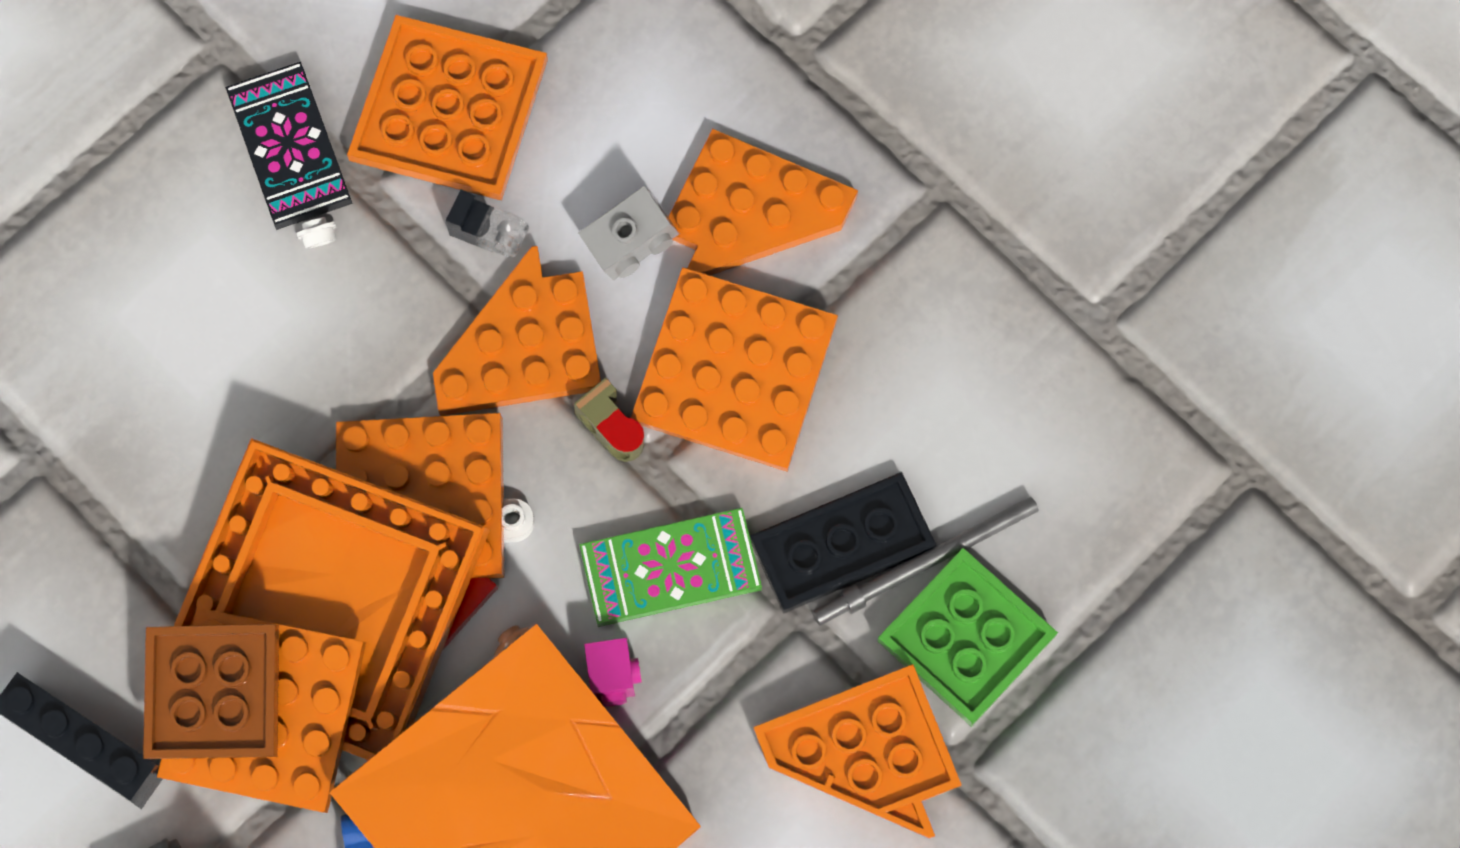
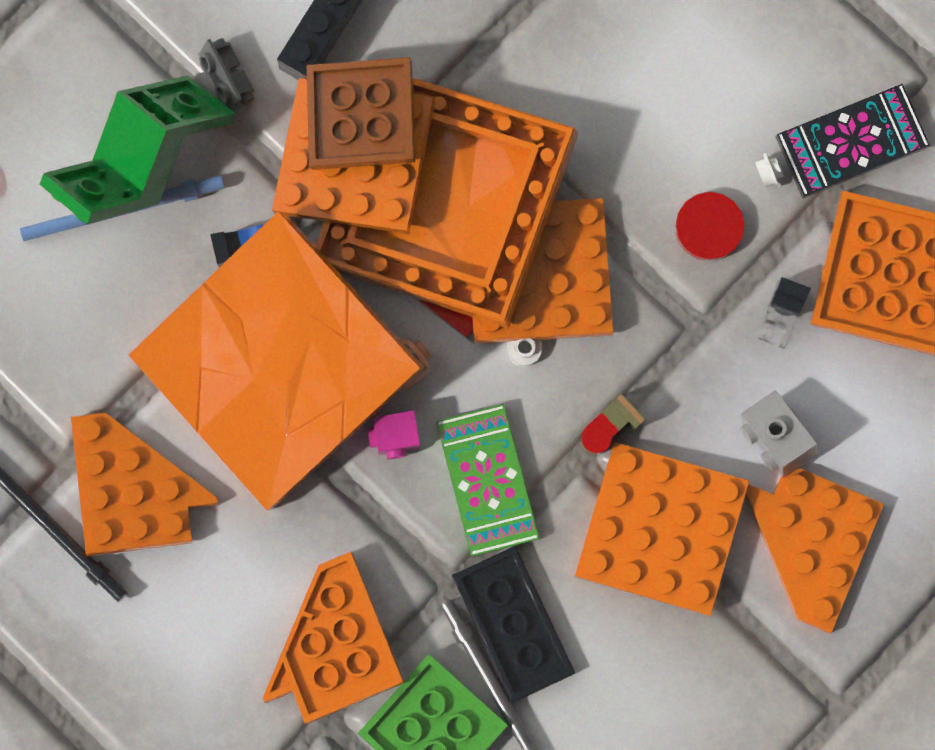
camera: 85 degrees right, 10 degrees up
orange wing [433,246,601,416] -> none
none -> red tile [675,192,745,261]

